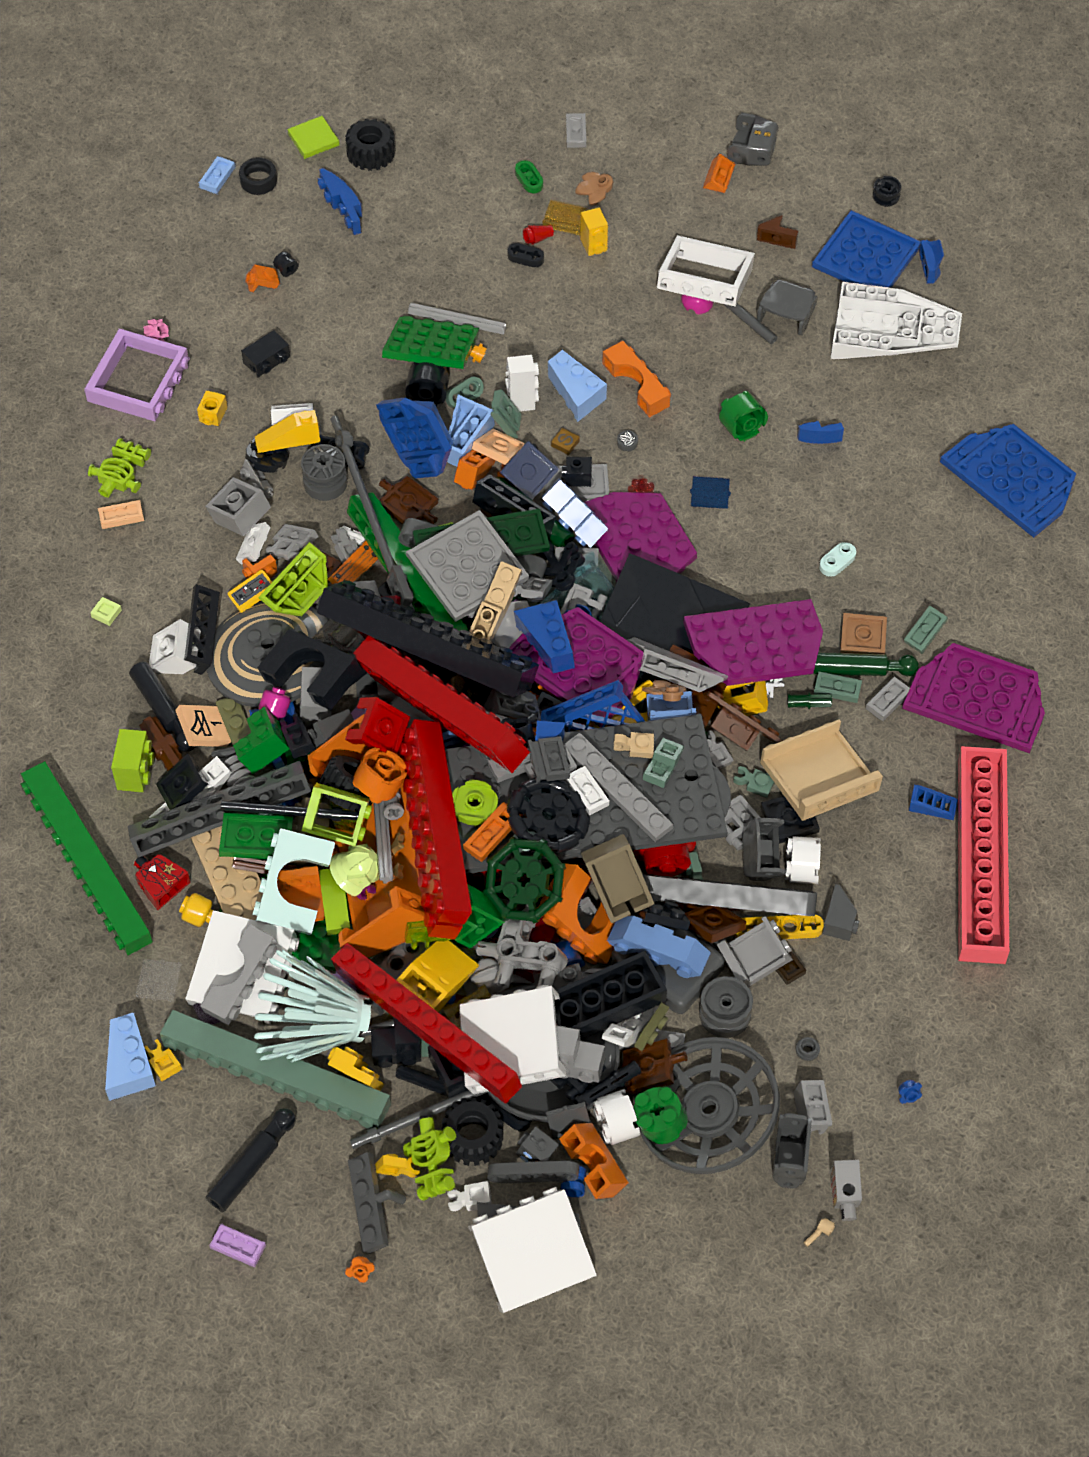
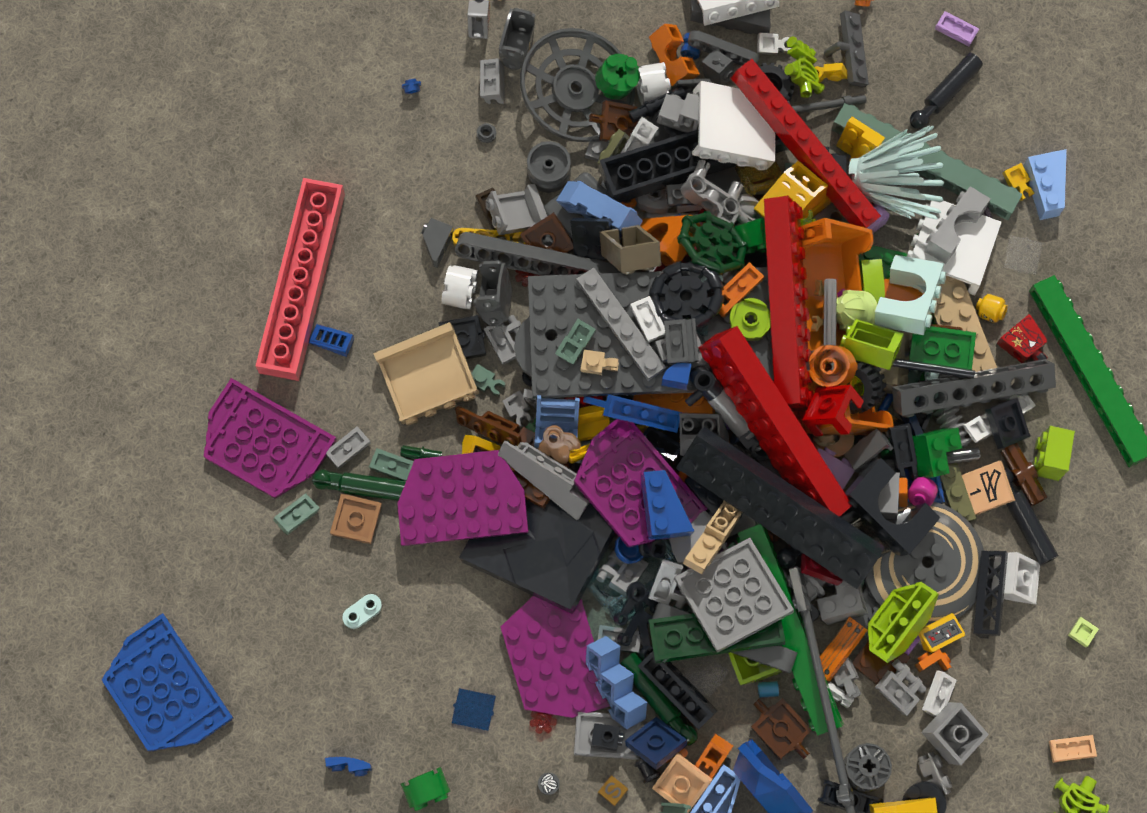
camera: 175 degrees left, 15 degrees up
none -> orange tile [899,478,908,508]

